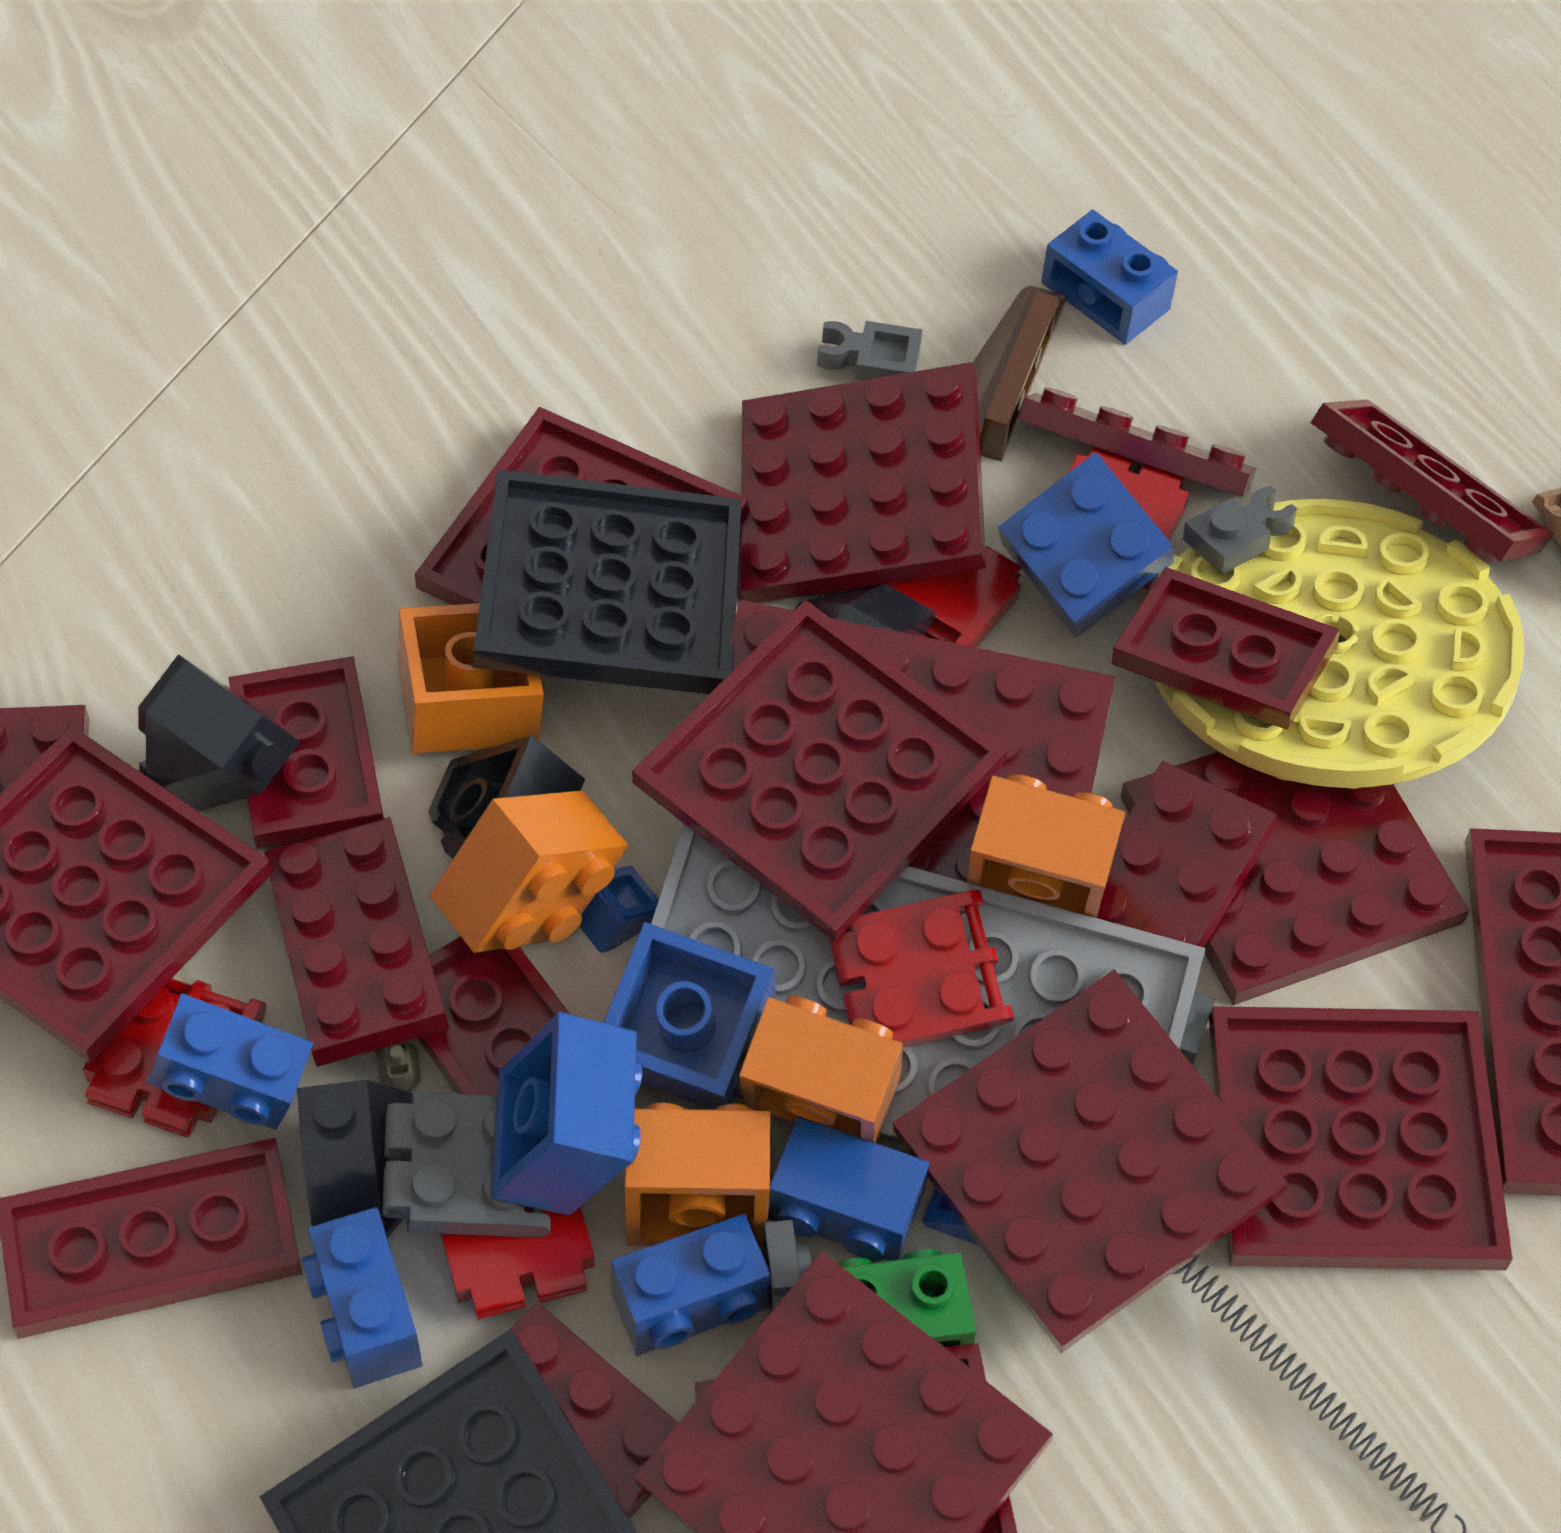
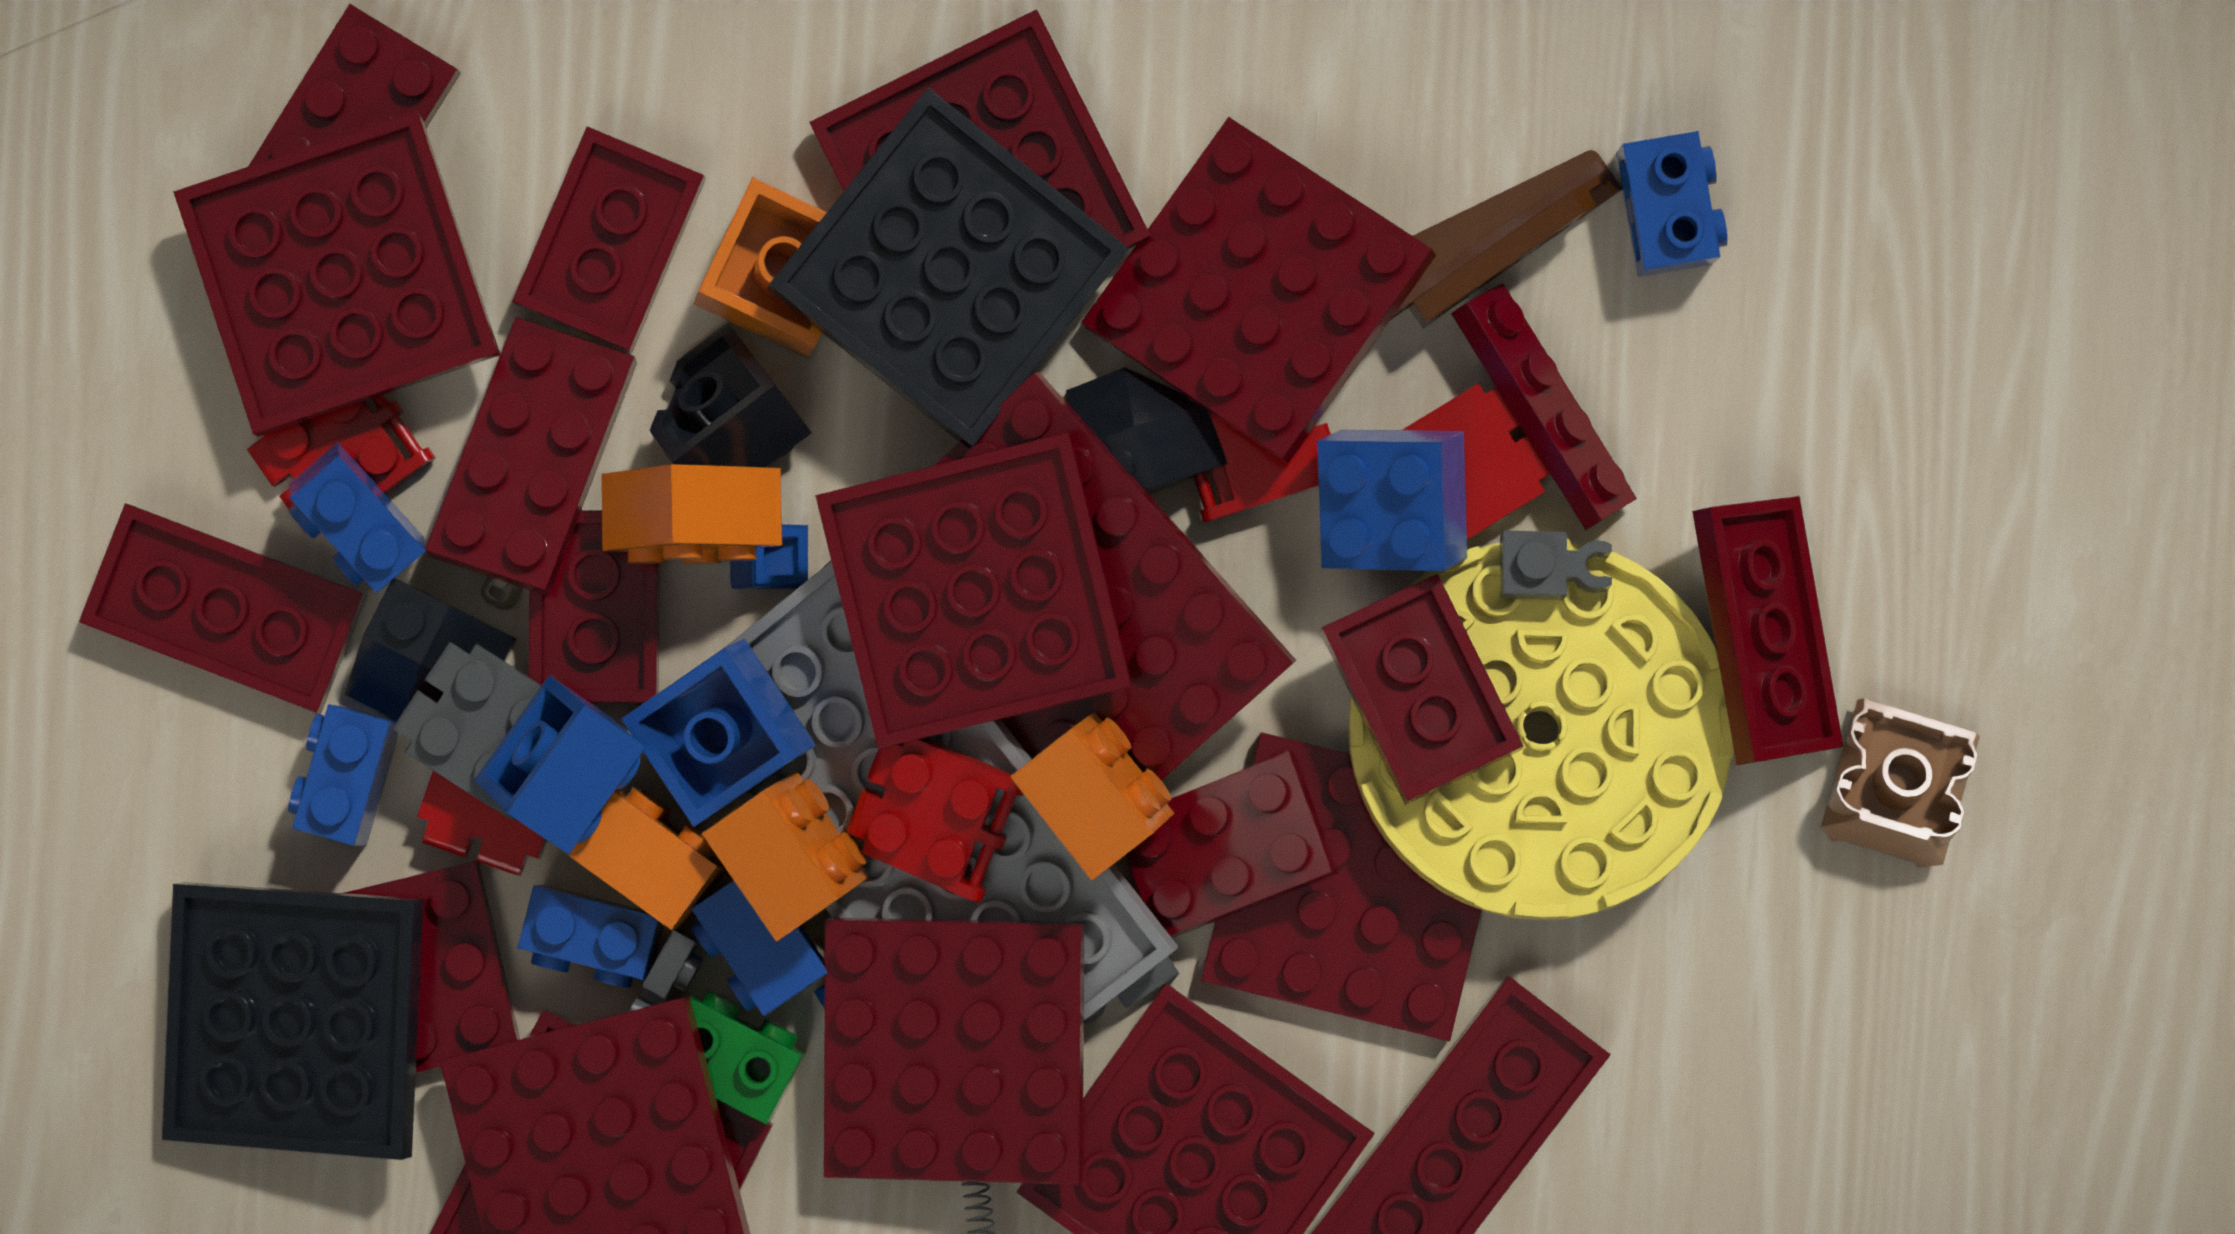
camera: 40 degrees right, 30 degrees up
black slope [138,654,300,812] -> none
dark grey plate [817,321,923,380] -> none

